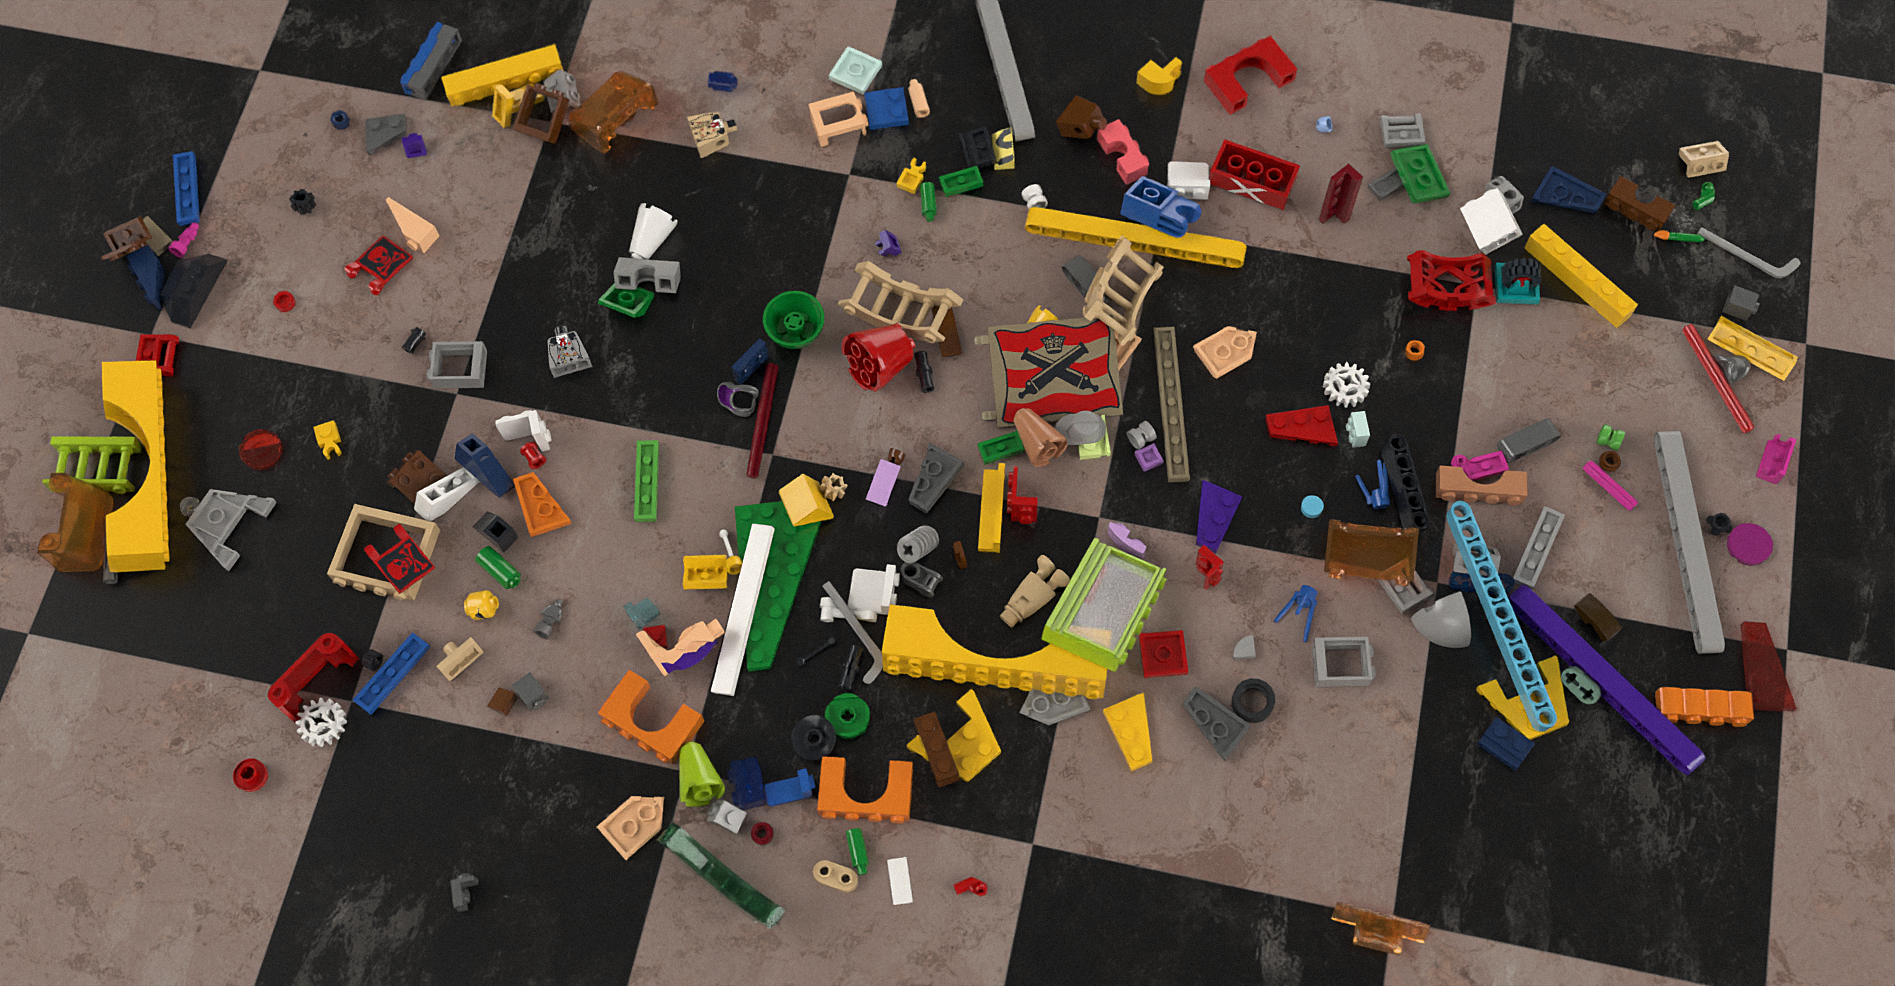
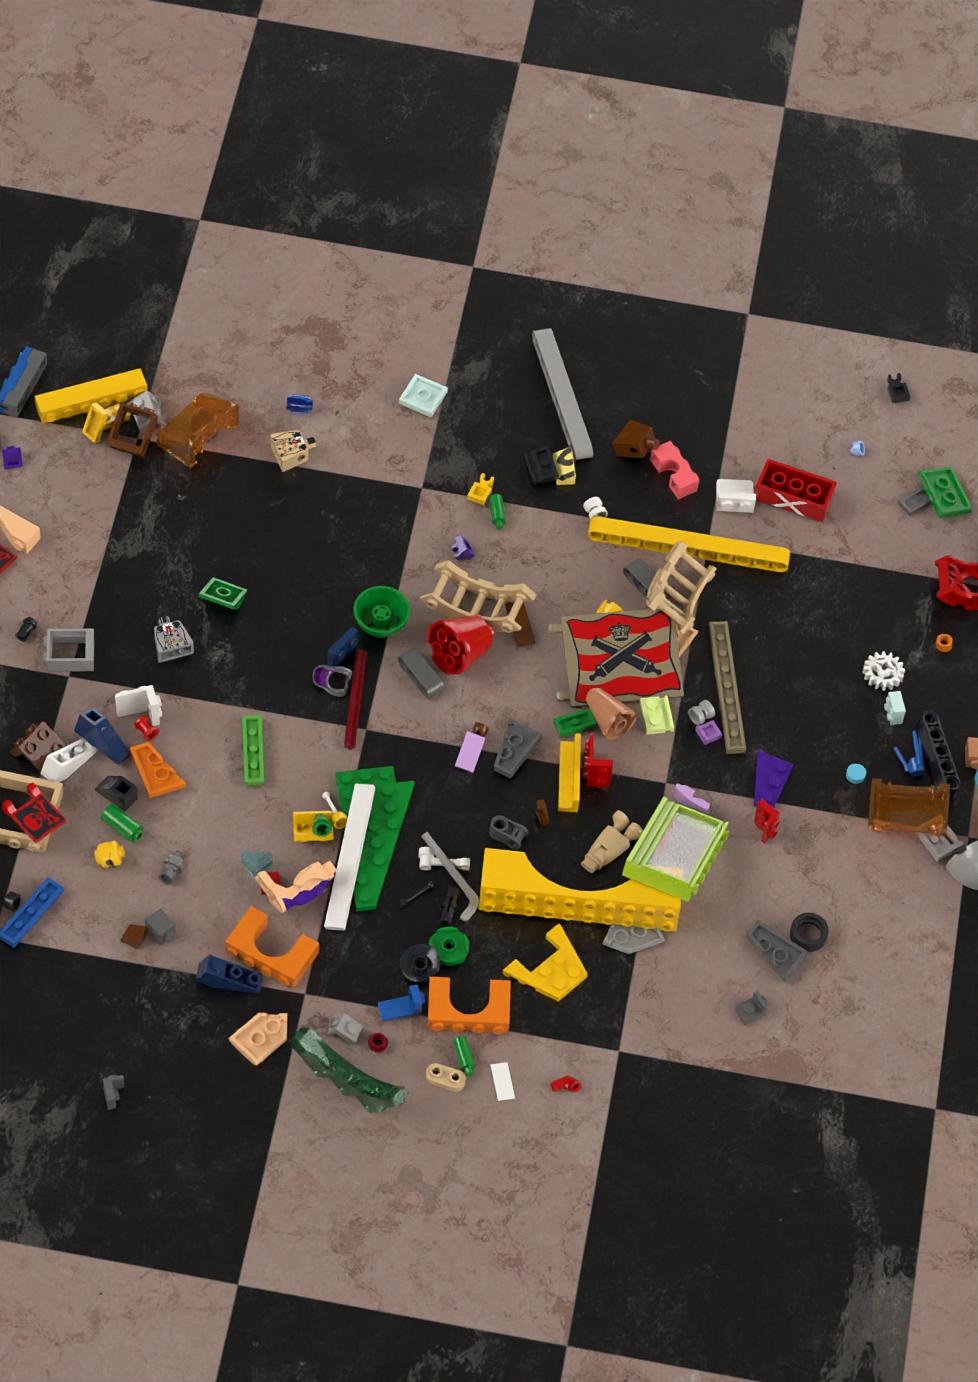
camera: 10 degrees left, 10 degrees down
tan tile [436,637,484,682] -> none
light grey arch [614,257,681,293] -> none
white cone [629,203,677,260] -> none
lime cone [679,742,725,807] -> none
clear blue brick [727,757,767,811] -> none
yellow slope [779,474,834,527] -> none
light nougat panel [809,92,868,147] -> none
tan gear [819,473,847,501] -> none
white bracket [848,564,900,615] -> none
blue plate [864,87,909,130] -> none
light grey piece [897,525,939,563] -> none
light nougat cylinder [908,79,930,118] -> none
black pin [914,351,935,393] -> none
reddish brown arch [914,711,959,788] -> none
green plate [939,166,983,197] -> none
light grey piece [1055,411,1106,445] -> none
yellow wing [1103,692,1152,772] -> none
blue brick [1120,176,1202,238] -> none
yellow brick [1137,57,1182,95] -> none
red plate [1139,630,1188,678] -> none
light nougat tile [1193,326,1257,379] -> none
red arch [1204,35,1297,115] -> none
light grey tile [1233,635,1256,660] -> none
red wing [1265,405,1338,447] -> none
blue plant [1274,585,1317,642] -> none
light grey window [1312,637,1375,687] -> none
dark red fence [1319,163,1363,224] -> none
clear orange bracket [1332,902,1430,955] -> none
light grey plate [1379,114,1425,148] -> none
none -> dark blue slope [196,954,263,993]
none -> green cone [312,813,332,837]
none -> dark grey beam [398,648,444,699]
none -> dark grey bracket [735,991,768,1025]
none -> black plate [887,373,911,403]

